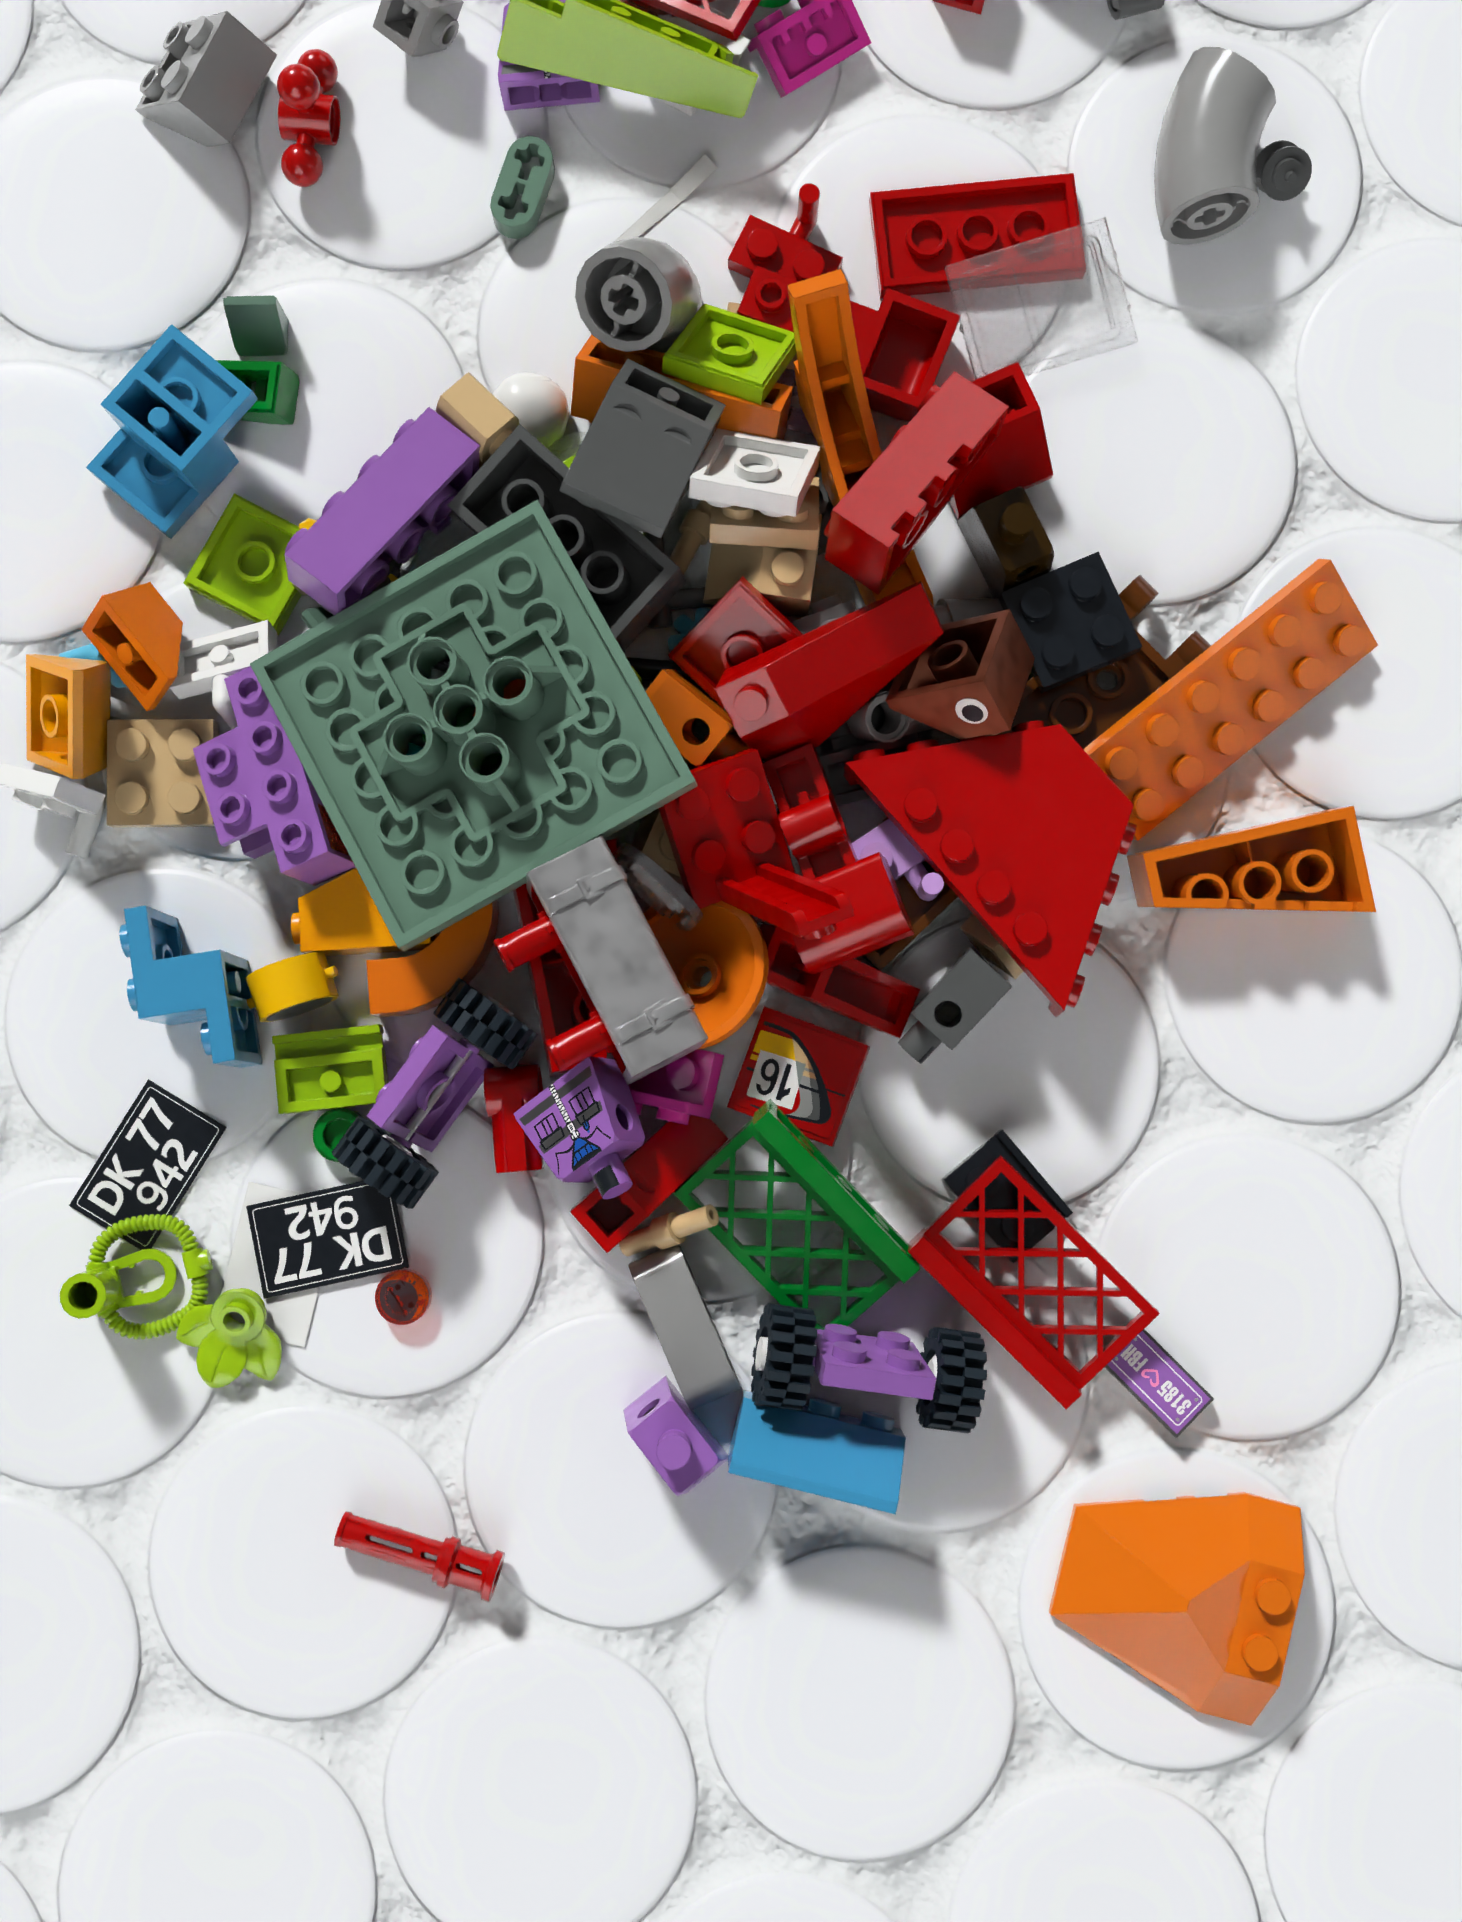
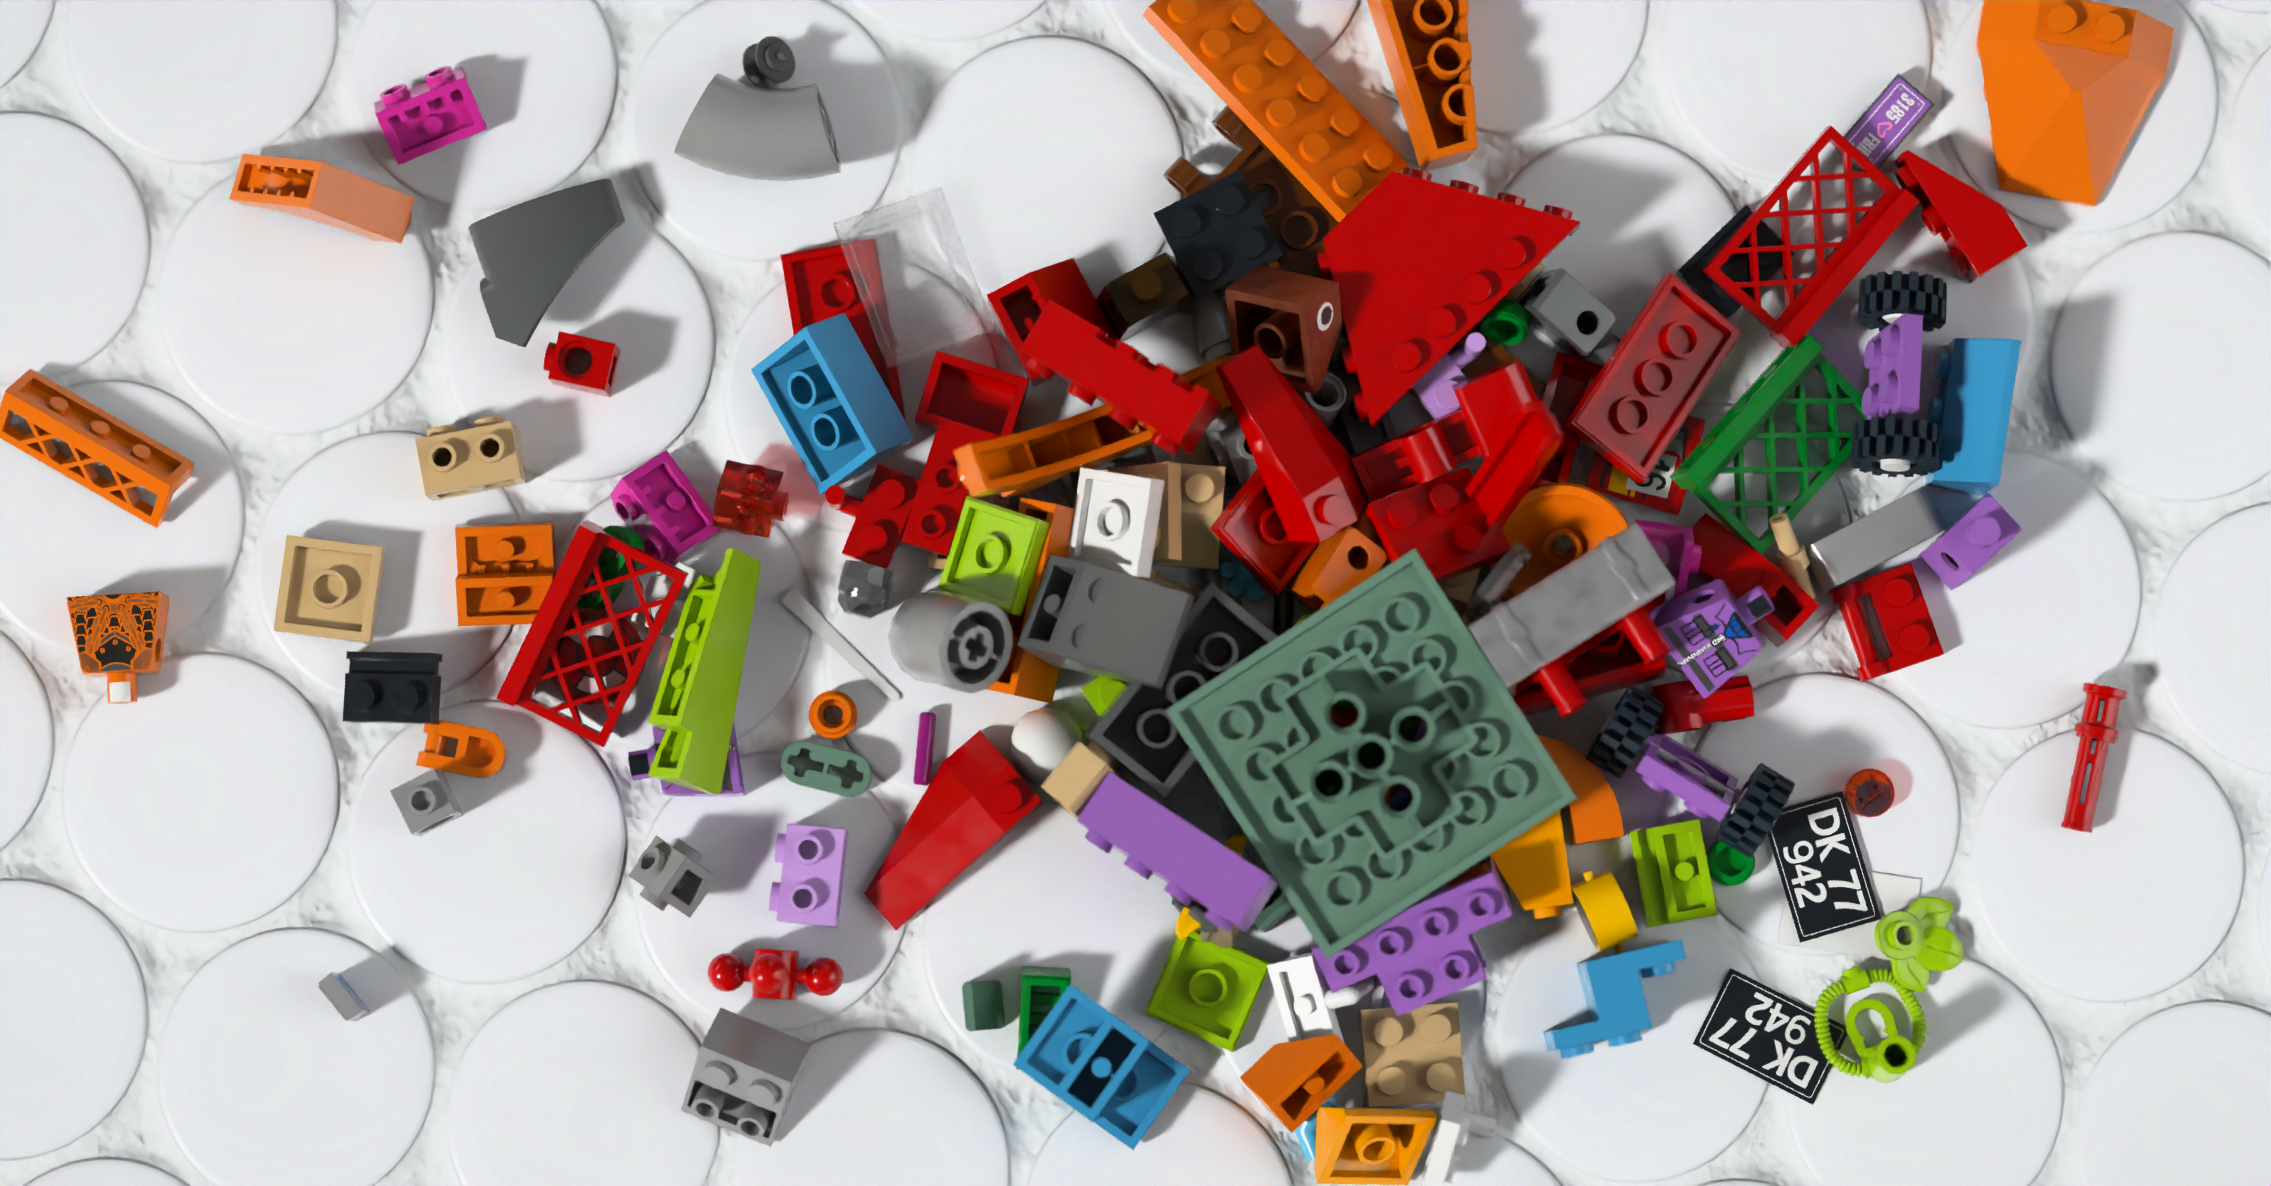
camera: 90 degrees left, 0 degrees up
none -> clear red brick [712,460,789,538]
none -> dark azure slope [751,313,915,495]
none -> lavender brick [769,823,848,928]
none -> orange plate [809,690,857,739]
none -> dark grey rock [838,560,894,619]
none -> red wedge [864,730,1043,930]
none -> magenta piece [913,712,936,786]
none -> green tile [1480,299,1530,345]
none -> red tile [1565,273,1743,484]
none -> red plate [1829,563,1944,683]
none -> red slope [1894,150,2028,283]

